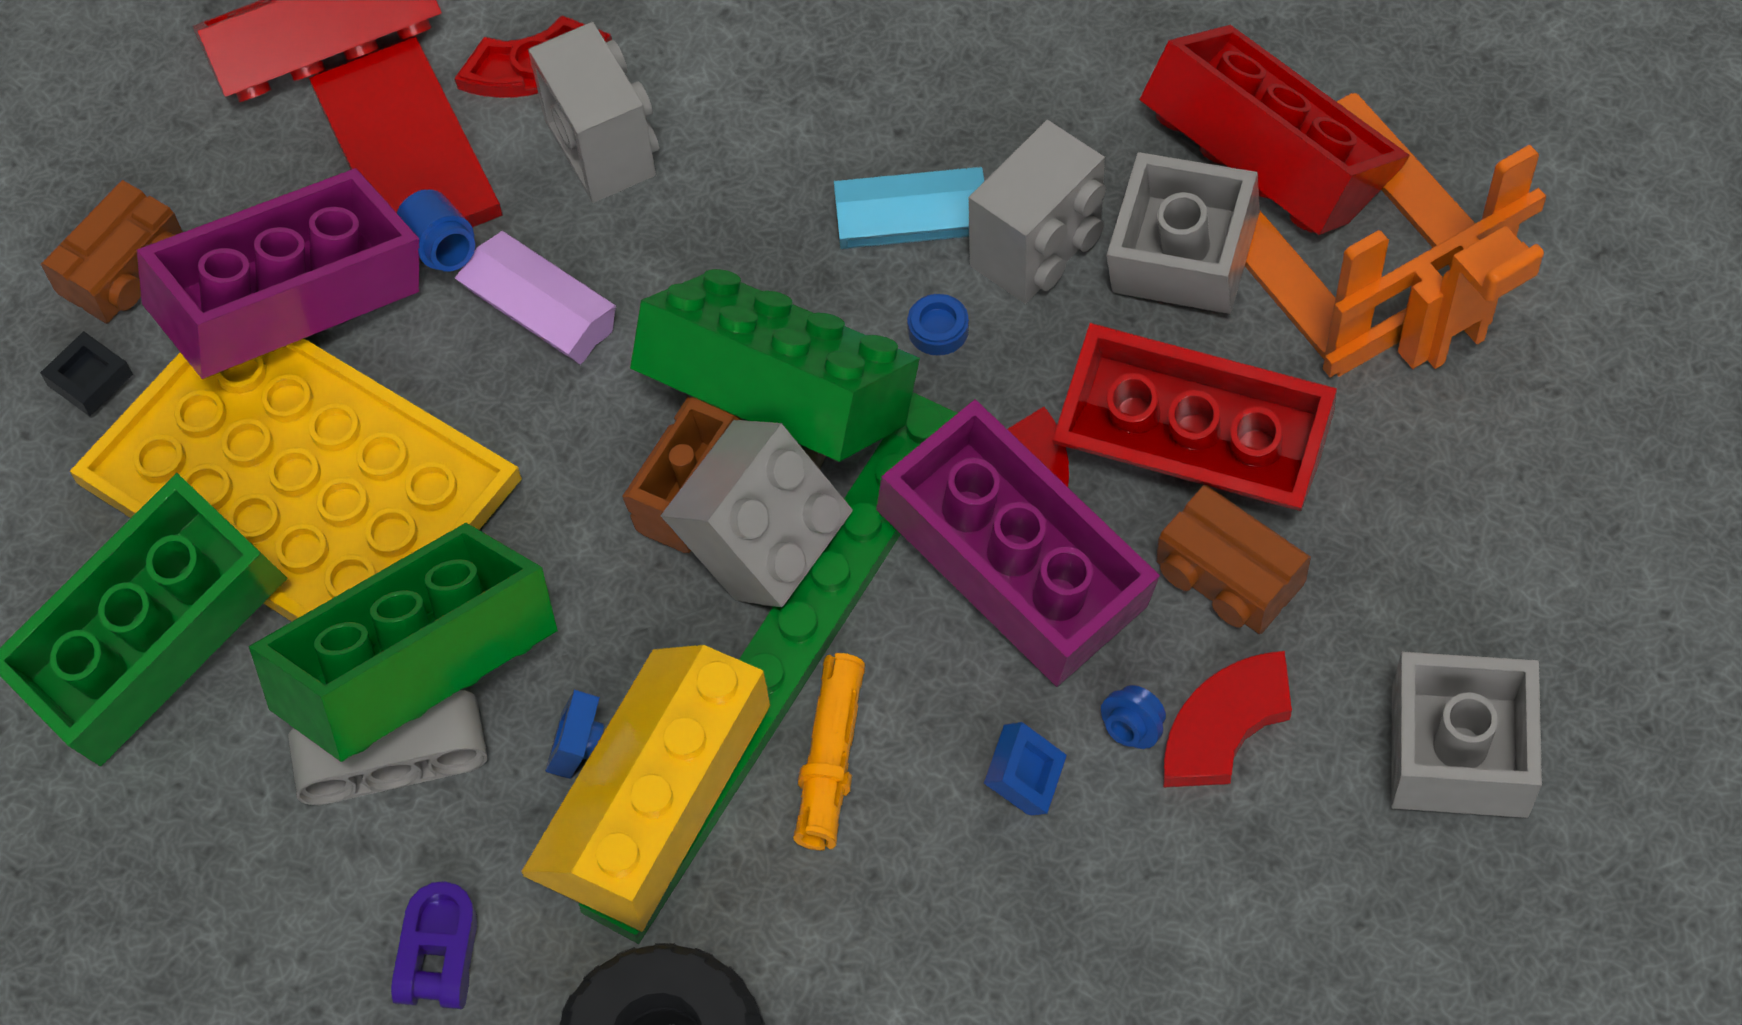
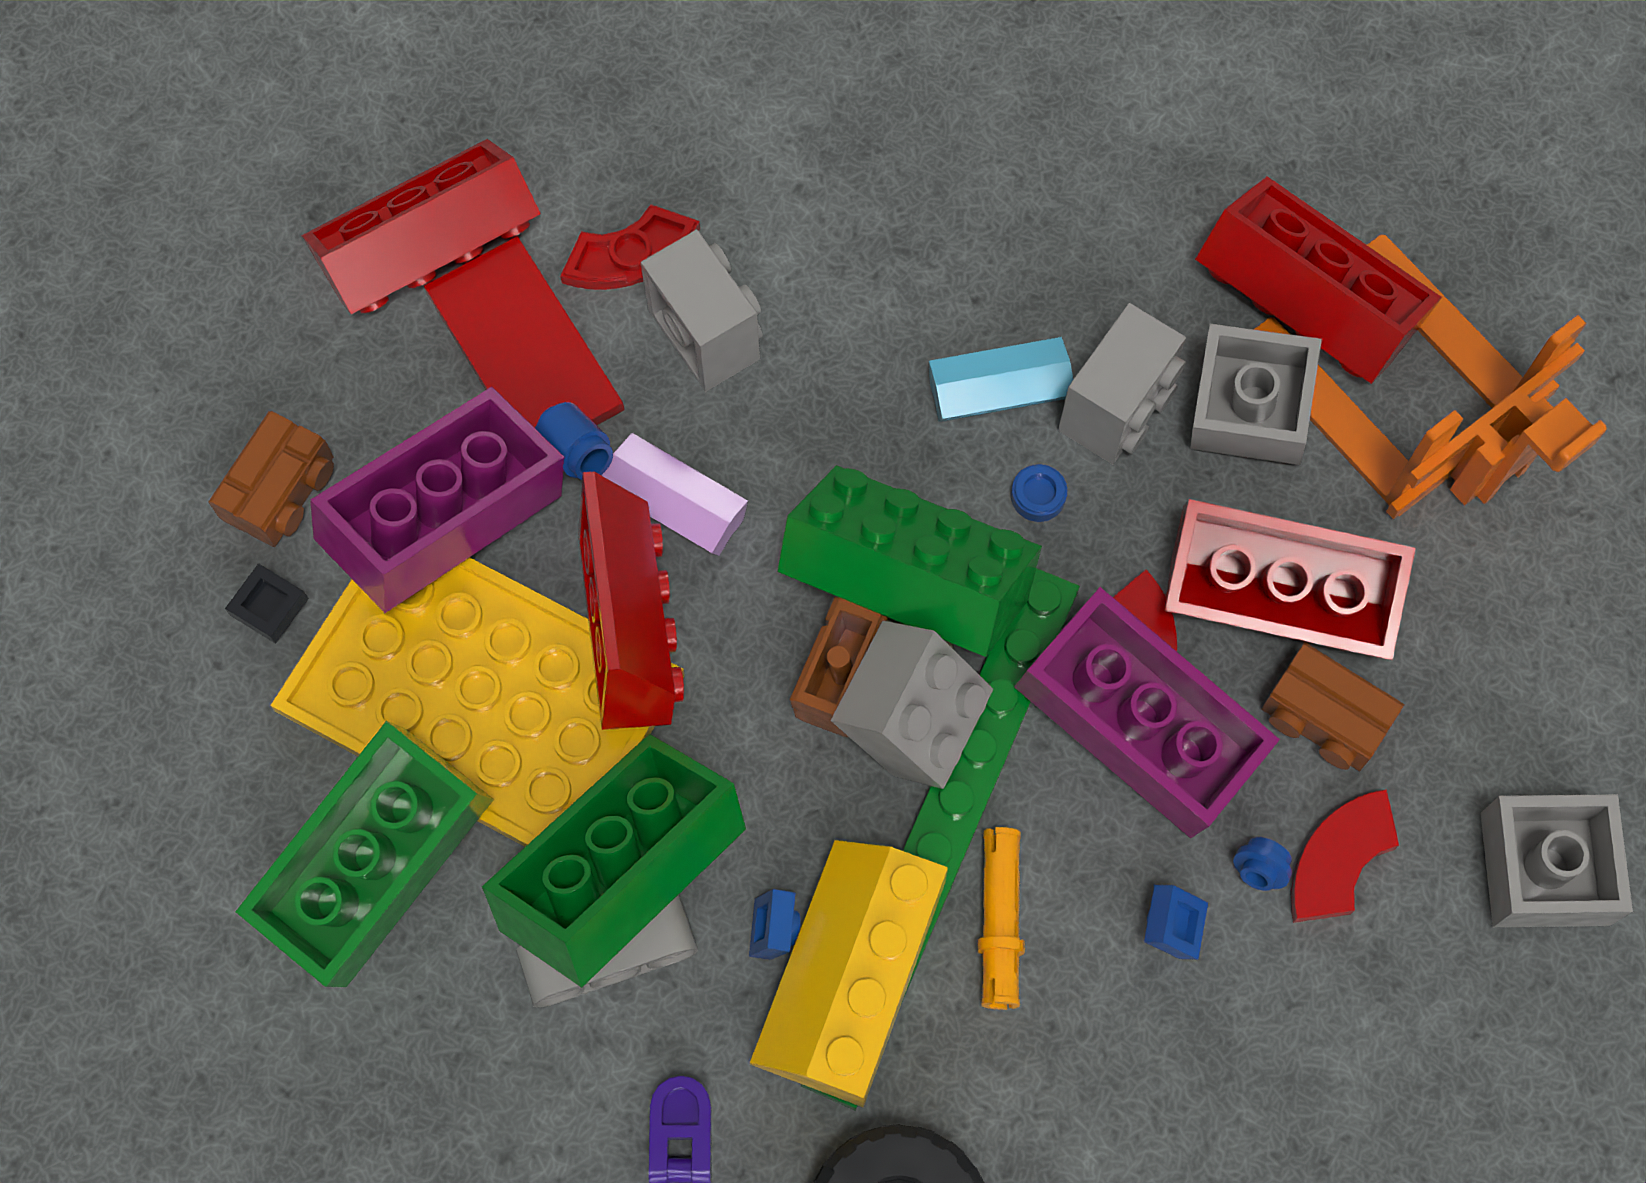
camera: 10 degrees left, 10 degrees up
none -> red slope [578,472,684,730]

